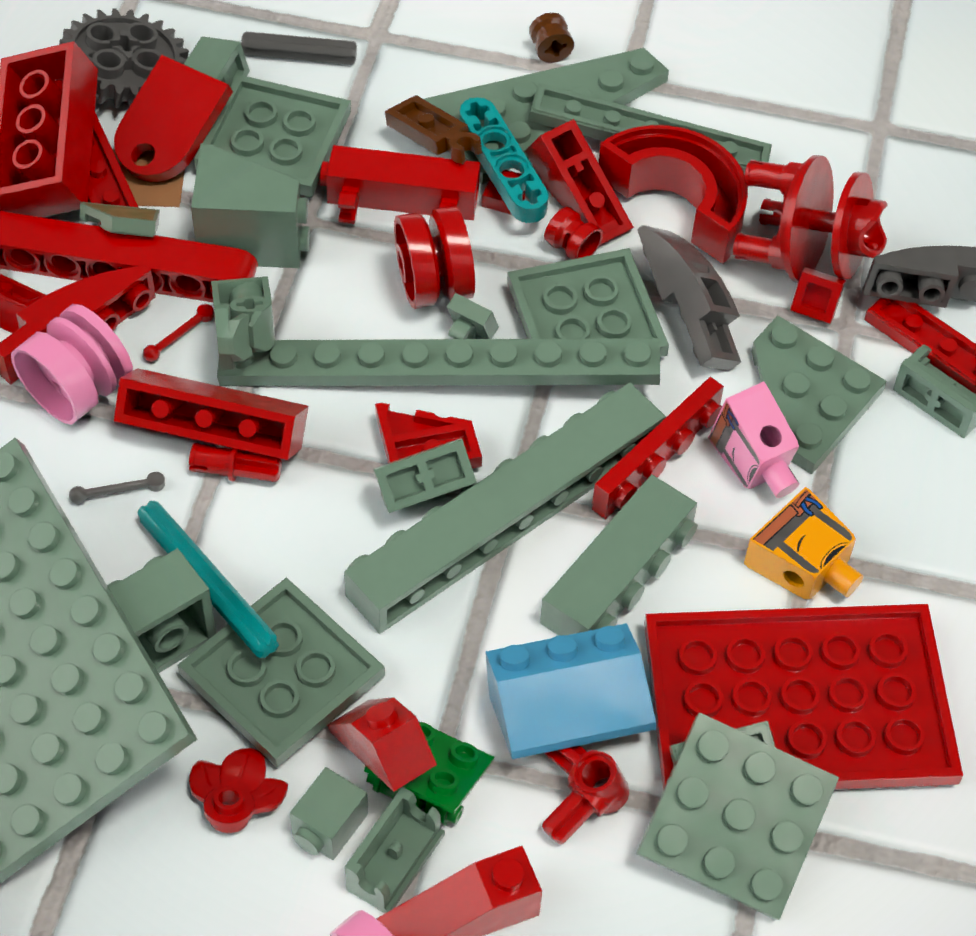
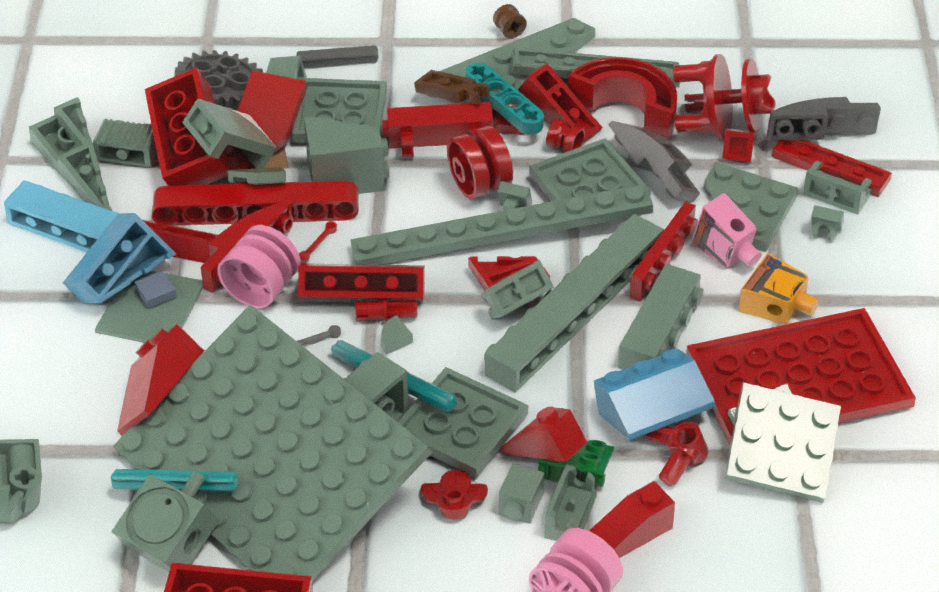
camera: 10 degrees left, 10 degrees down
sand green piece [211,276,275,370] -> none
none -> sand green panel [182,99,277,169]
none -> sand green tile [381,315,413,354]
none -> sand green tile [811,205,844,242]

